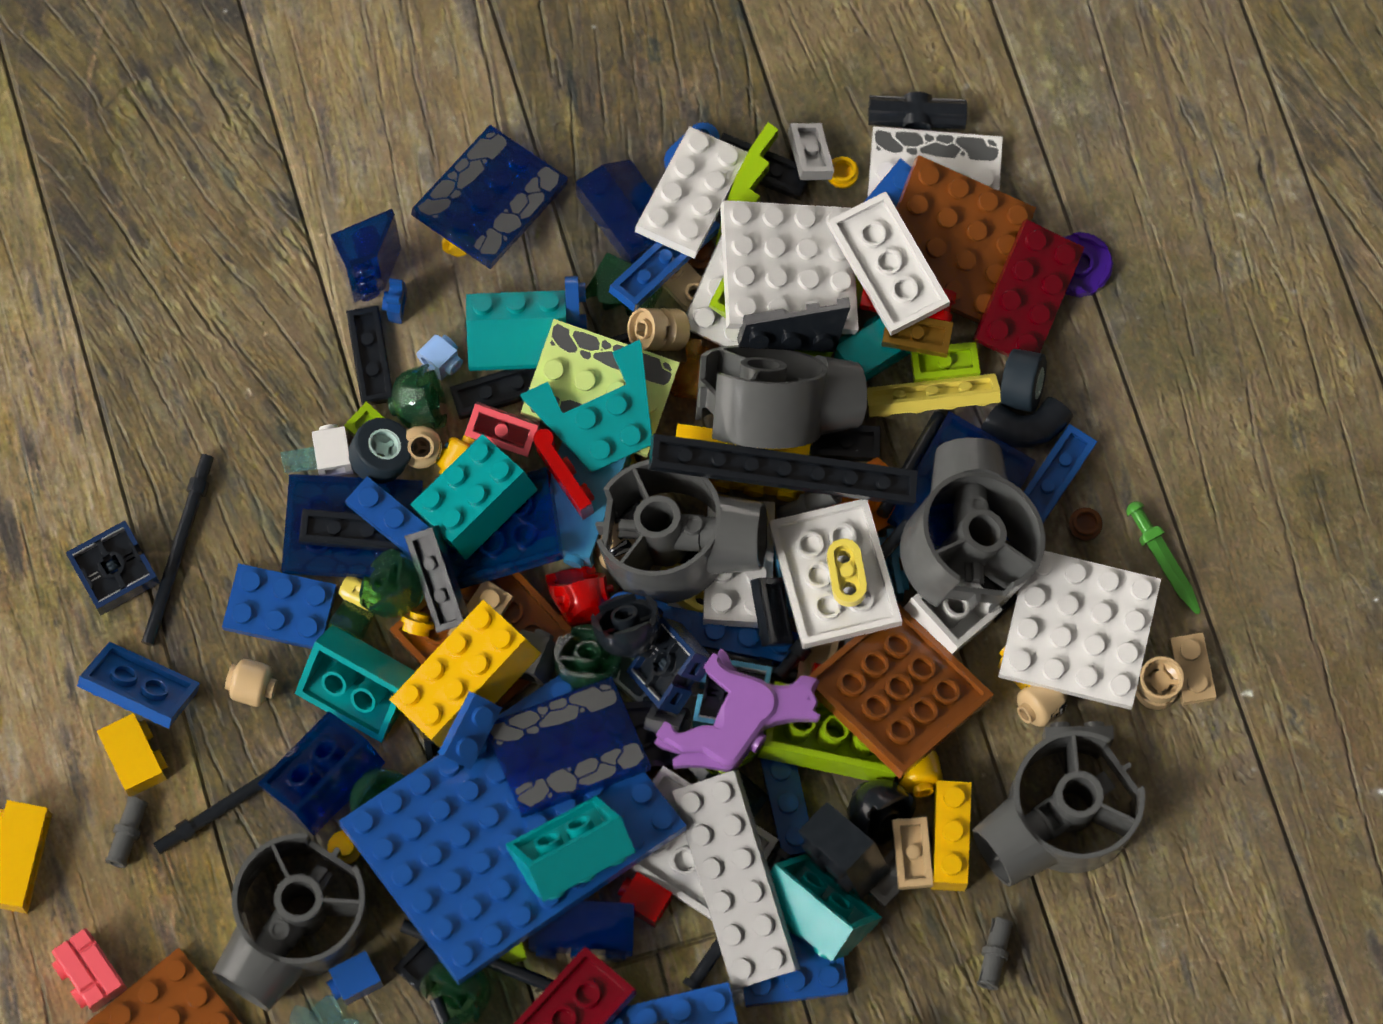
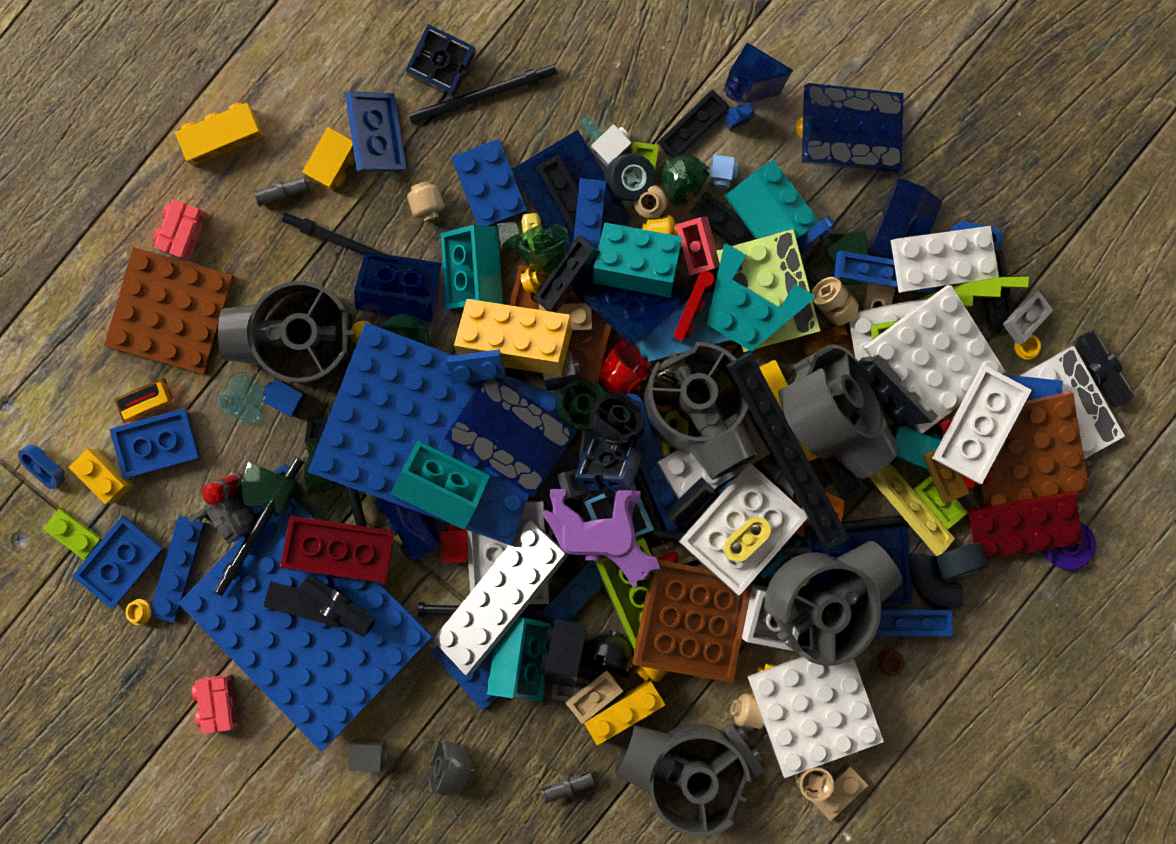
camera: 60 degrees right, 15 degrees up
bright green sword [1126,501,1200,614] -> none

